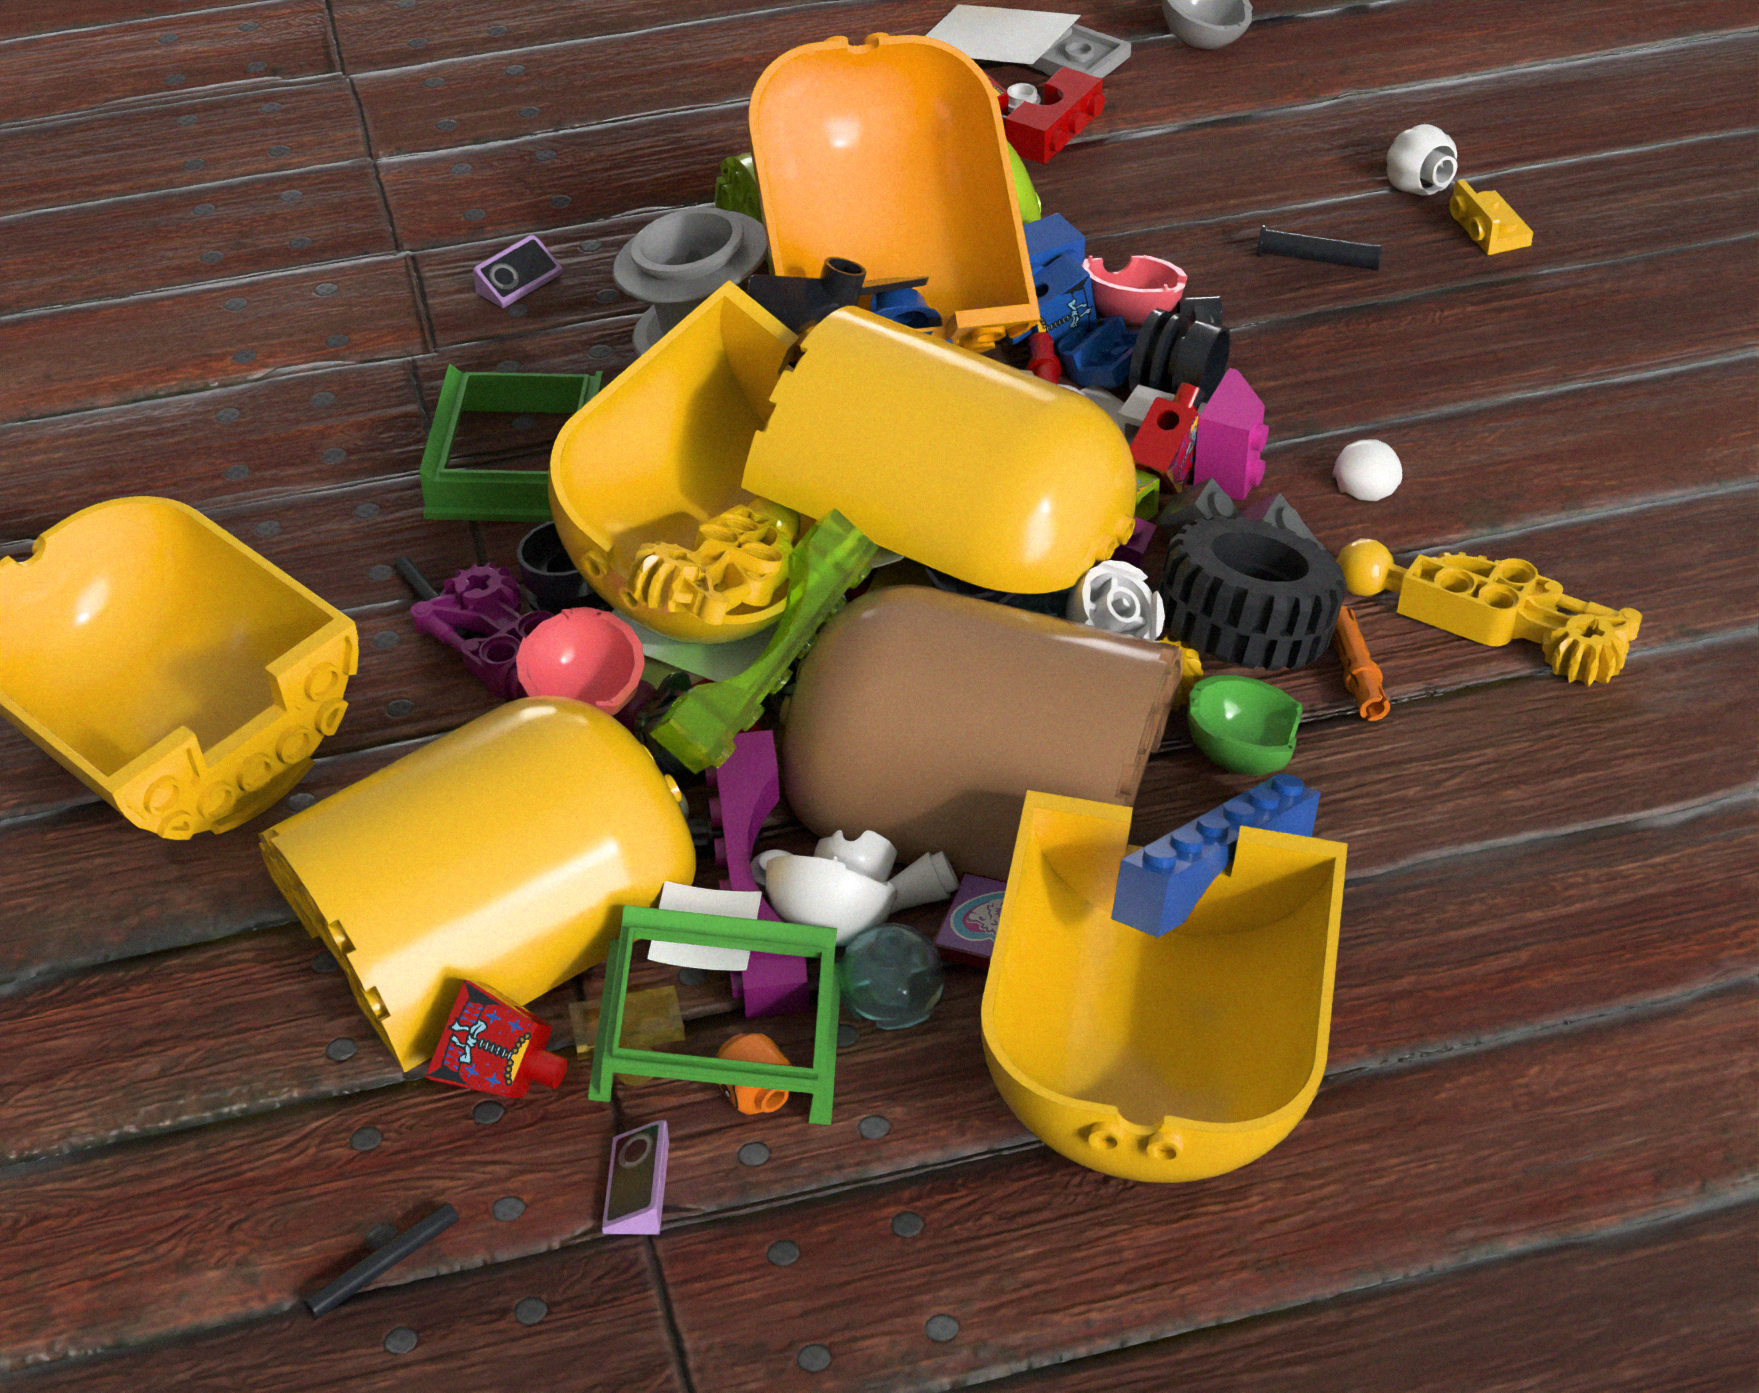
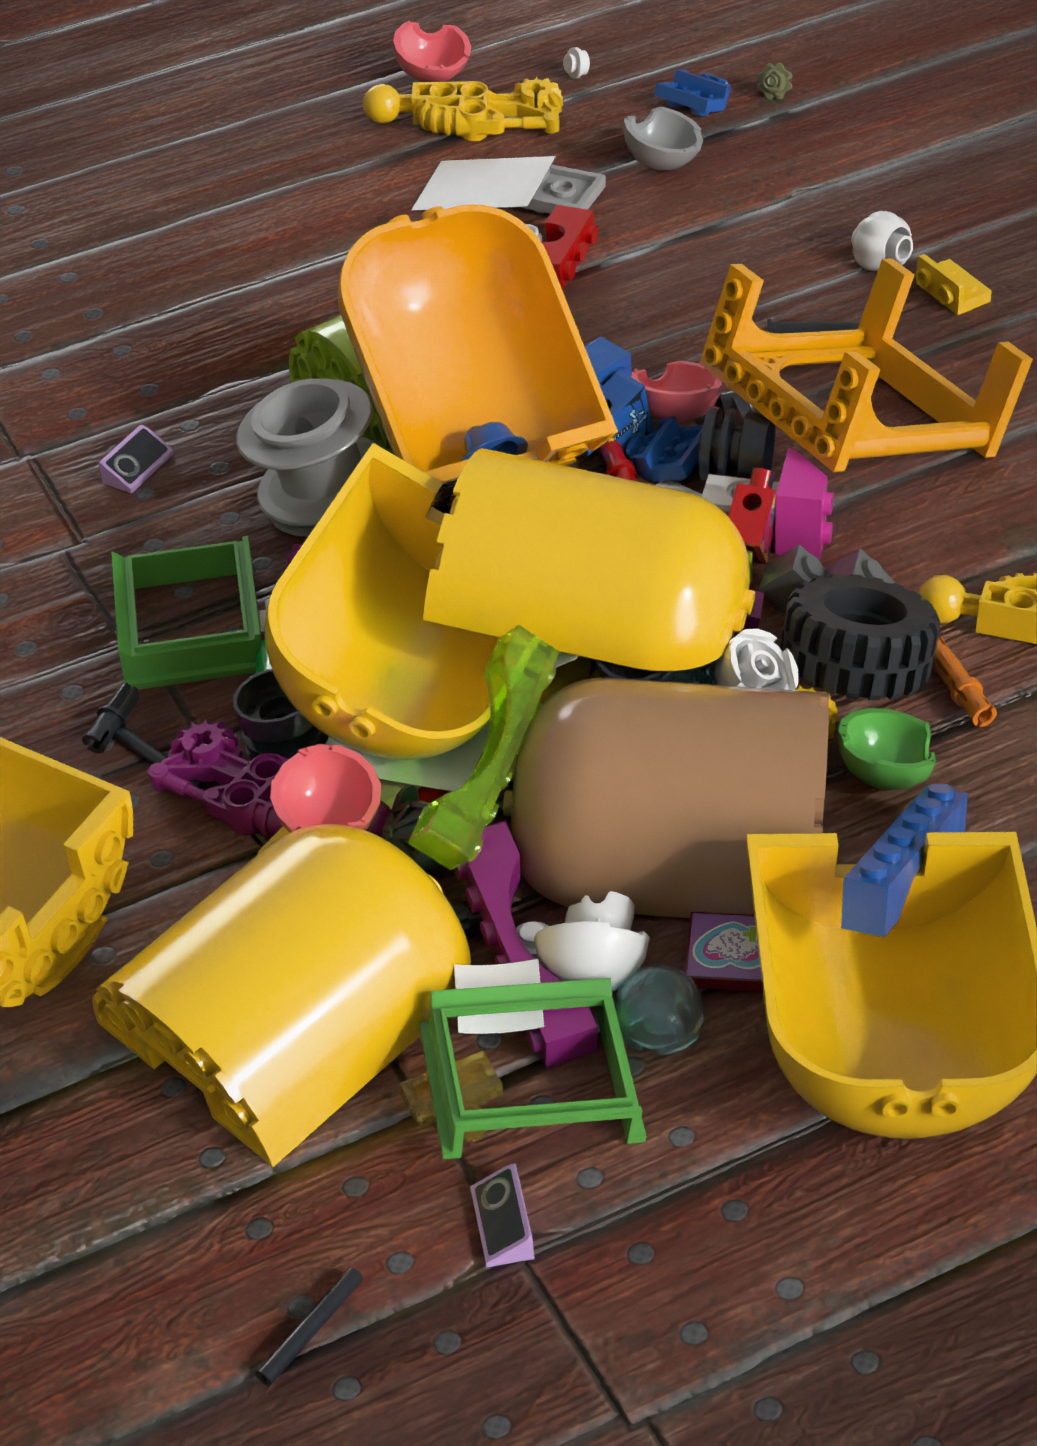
camera: 10 degrees left, 0 degrees up
red torso [425,979,568,1098] -> none
yellow arm [627,496,800,625] -> none
orange head [716,1033,792,1115] -> none
black piece [748,257,929,335] -> none
white cone [889,850,960,914] -> none
white hair [1332,439,1402,501] -> none
none -> black axle [82,683,139,754]
none -> light orange arch [700,258,1033,472]

